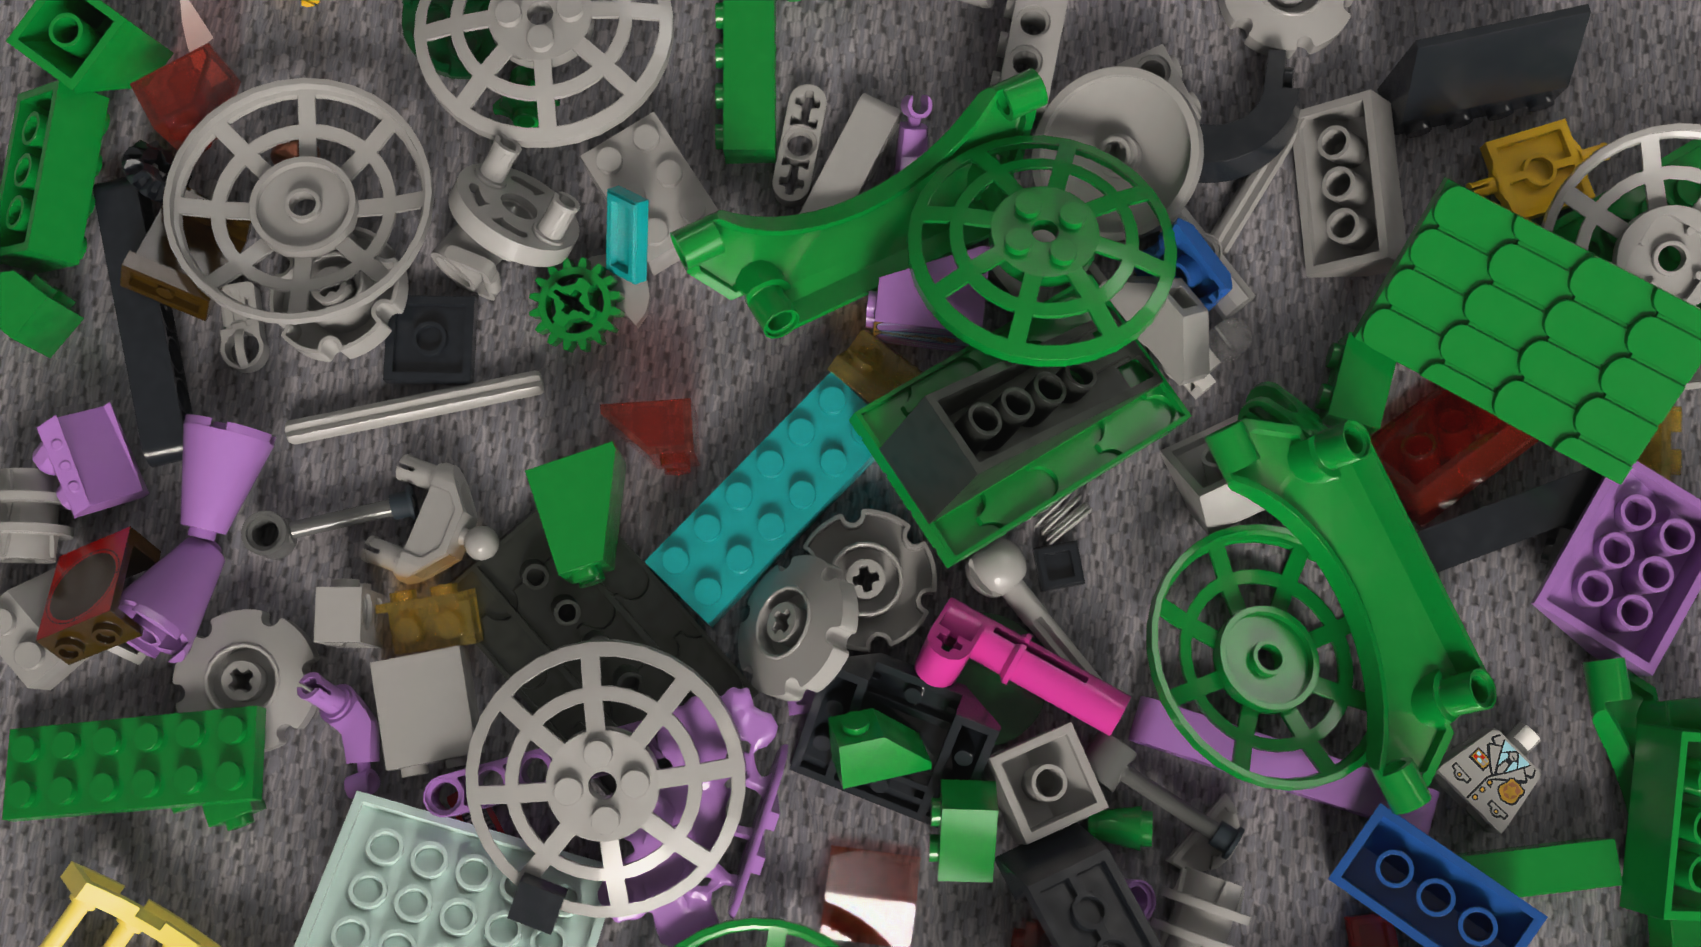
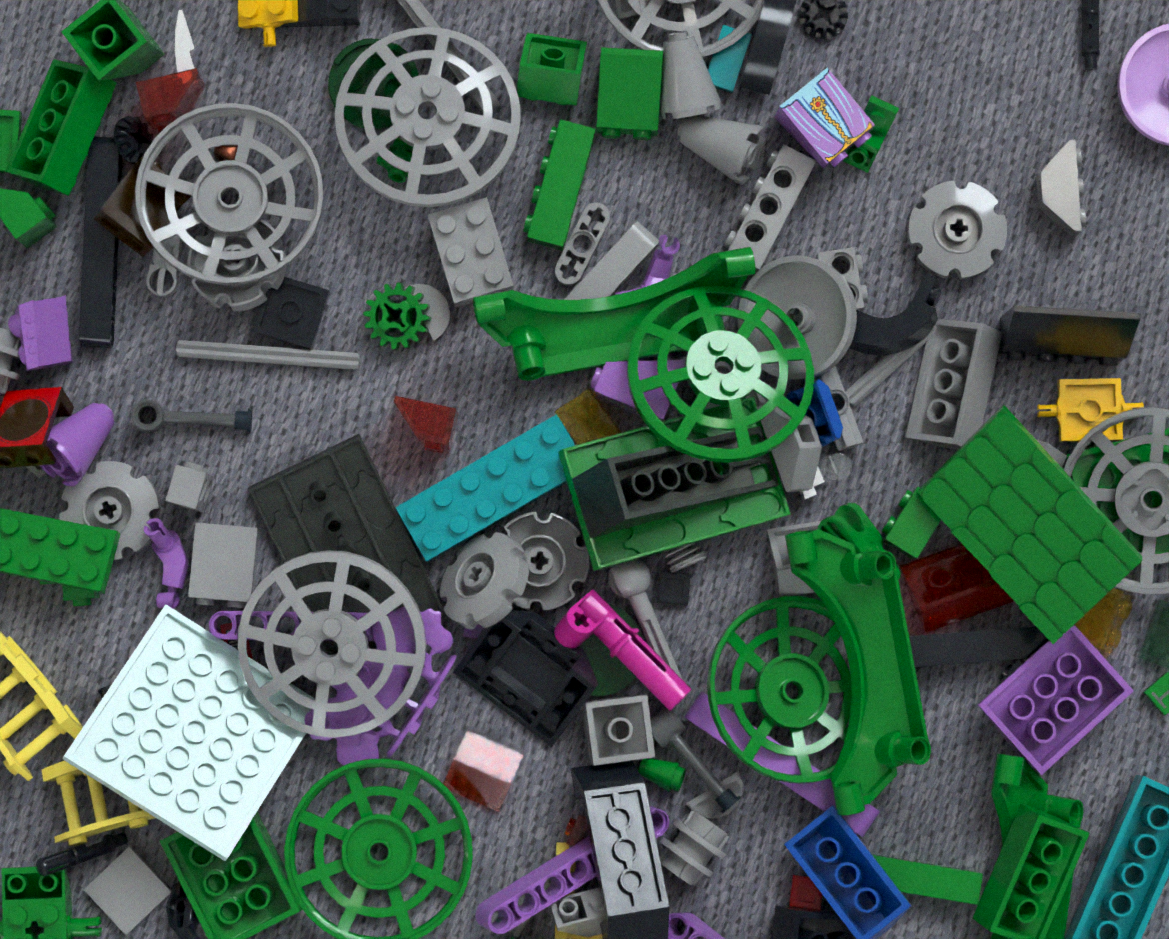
camera: 15 degrees right, 5 degrees up
medium lavender cone [180,414,276,541] -> none
light grey connector [361,454,500,585] -> none
clear yellow bracket [375,582,484,655] -> none
light grey piece [431,223,503,301] -> none
light grey piece [448,134,580,267] -> none
black tile [507,872,568,935] -> none
green slope [525,441,626,588] -> none
teal tile [606,185,649,285] -> none
green slope [828,708,932,789] -> none
green brick [928,779,999,883] -> none
light grey torso [1433,722,1541,834] -> none

